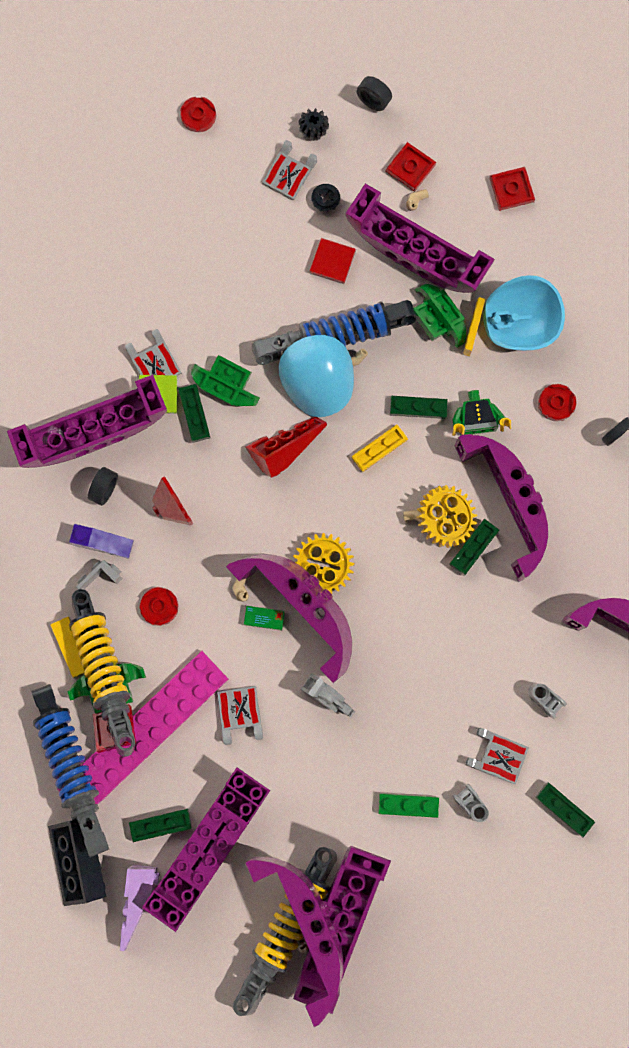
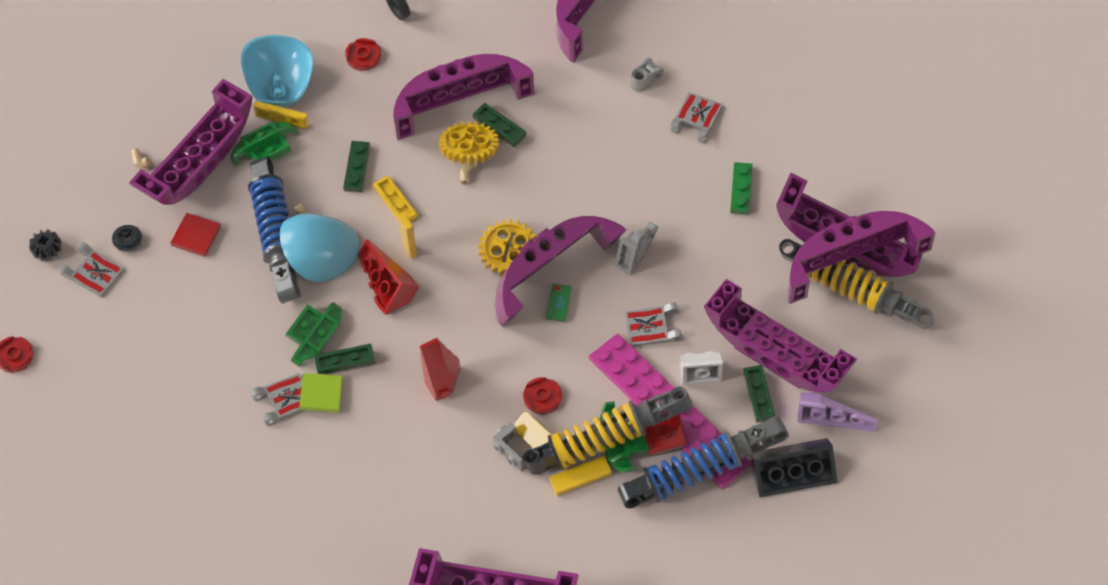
camera: 85 degrees left, 20 degrees down
magenta slope [7,375,167,468] -> none
slope [69,524,134,559] -> none
black tyre [88,467,118,506] -> none
tan arm [233,578,249,602] -> none
black tyre [356,76,392,111] -> none
red tile [386,142,436,192] -> none
torso [452,390,511,436] -> none
light grey piece [453,784,489,822] -> none
red tile [489,167,535,211] -> none
dark green plate [535,782,595,838] -> none
none -> yellow tile [399,212,417,259]
none -> slope [514,411,552,449]
none -> white slope [680,351,723,385]

